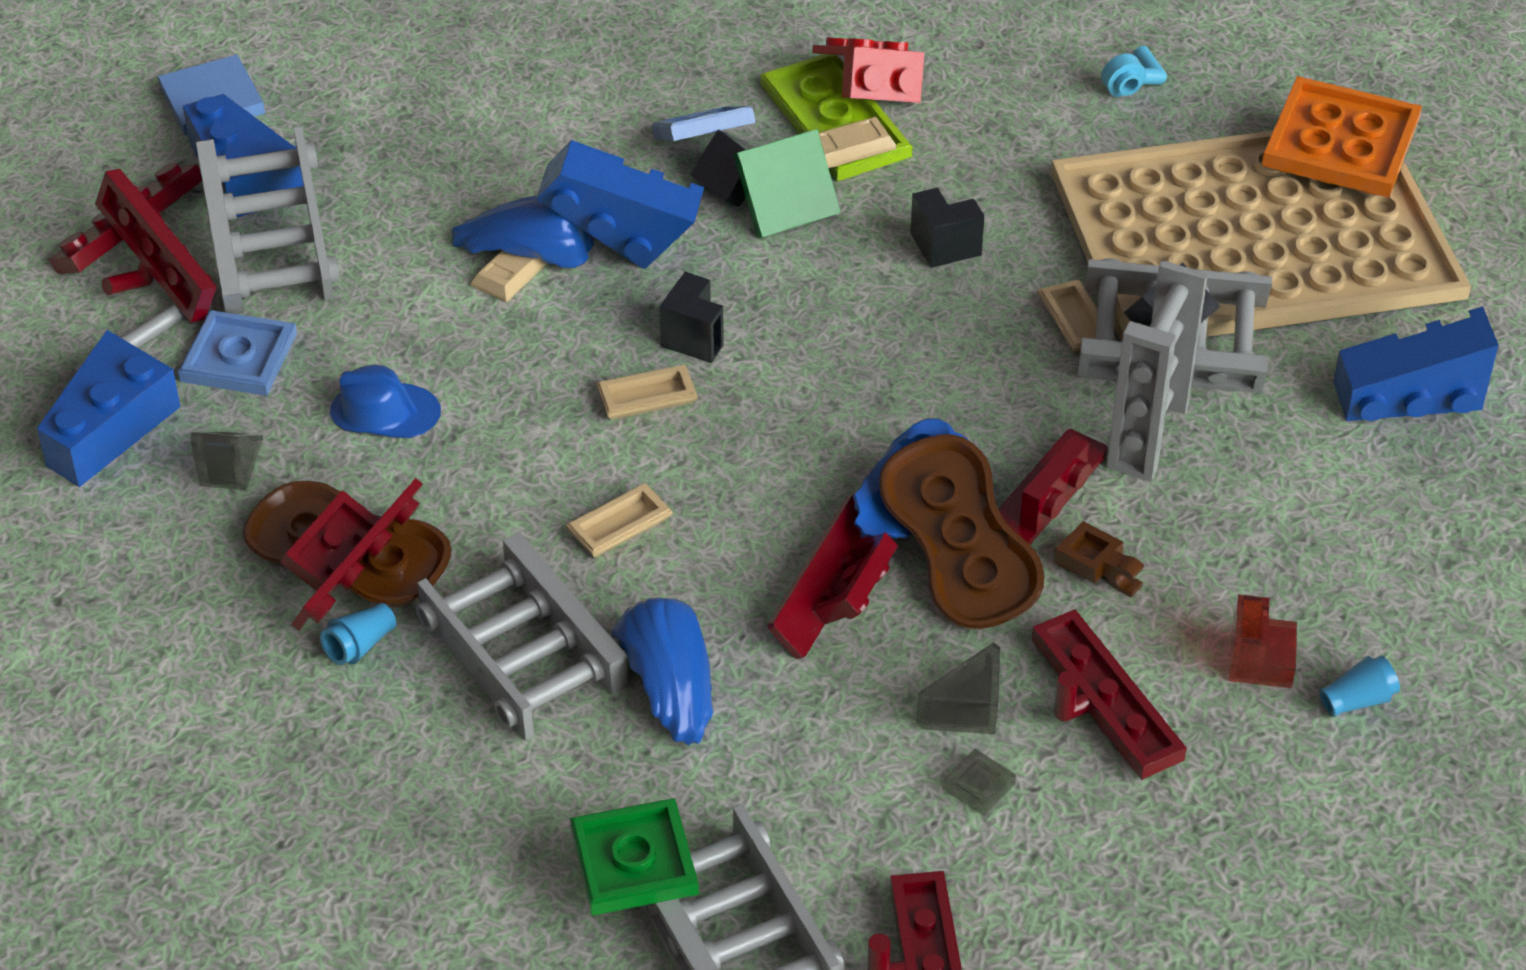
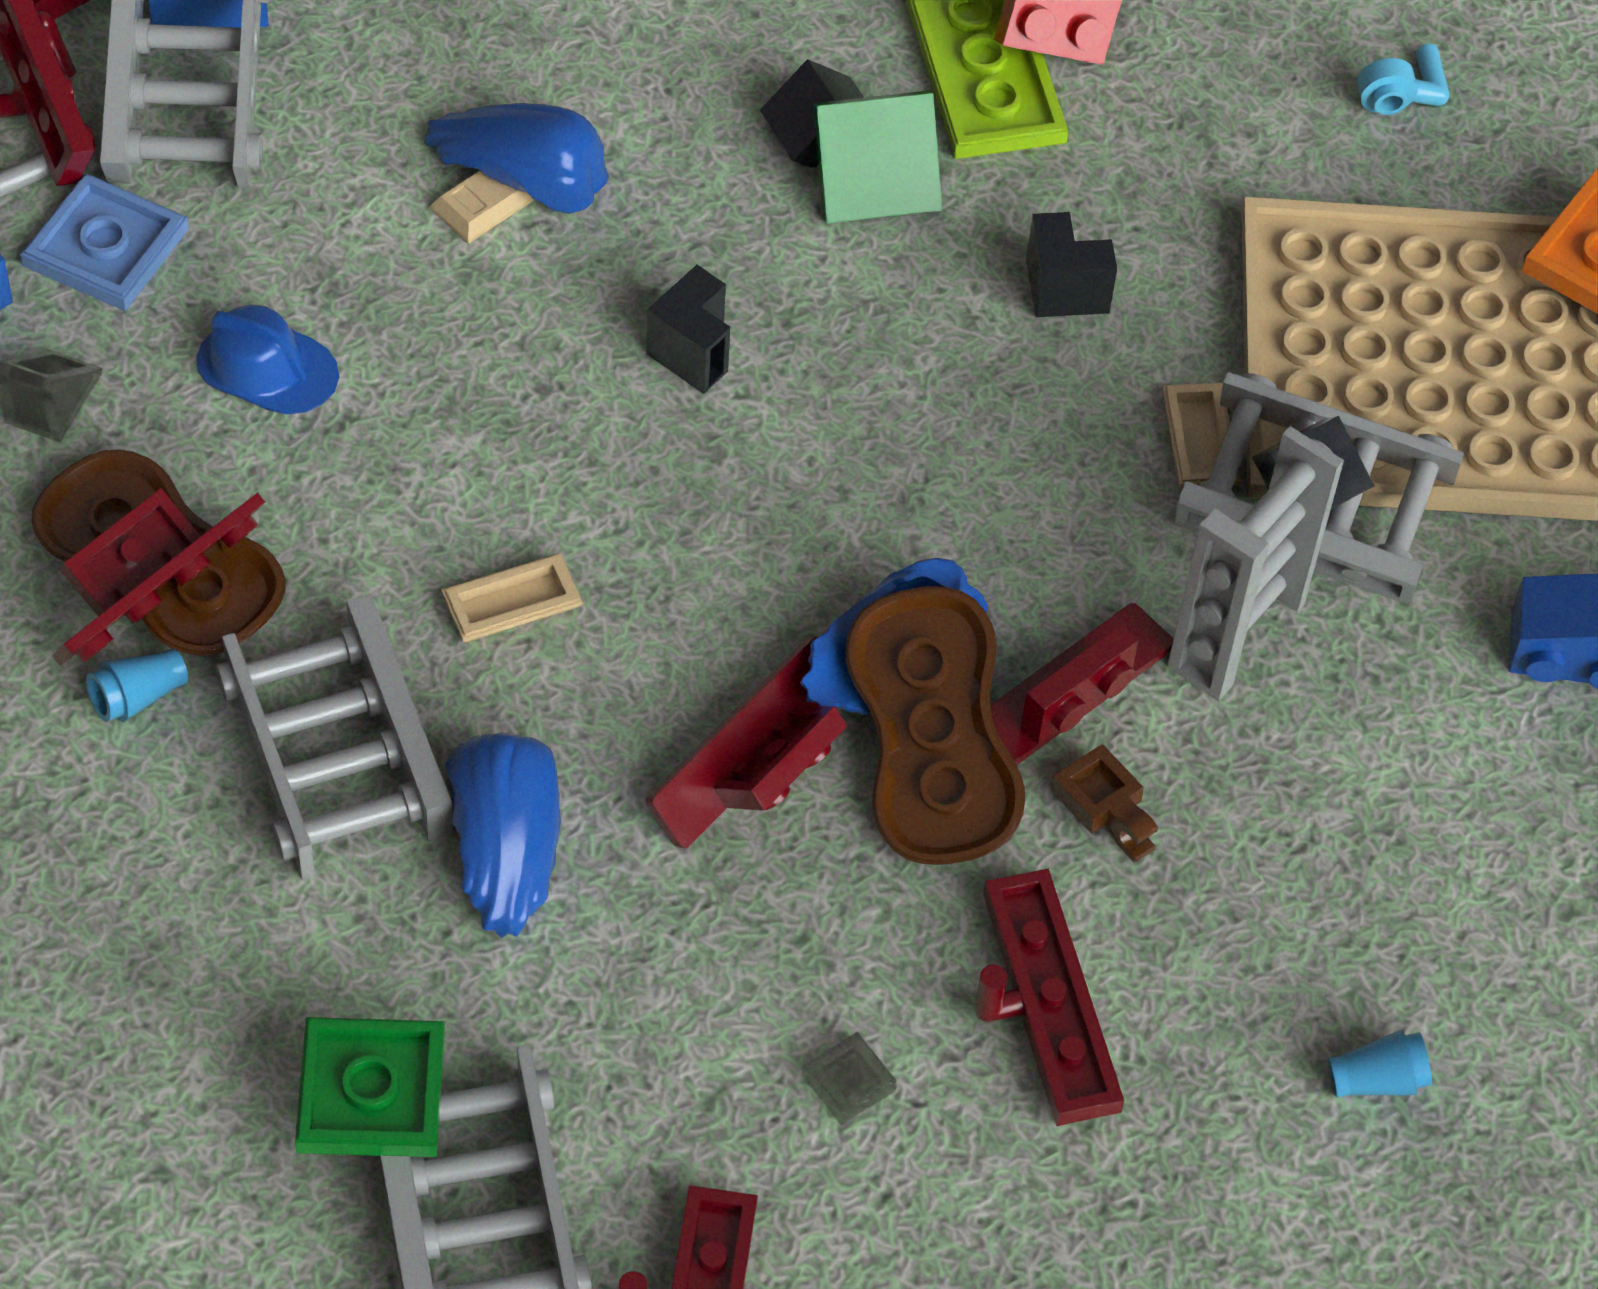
camera: 10 degrees right, 10 degrees up
blue wedge [536,140,704,269] -> none
tan tile [596,364,698,420] -> none
tile [651,105,756,141] -> none
tan tile [819,117,896,168] -> none
clear smoke slope [916,642,1000,734] -> none
clear red piece [1228,594,1297,688] -> none

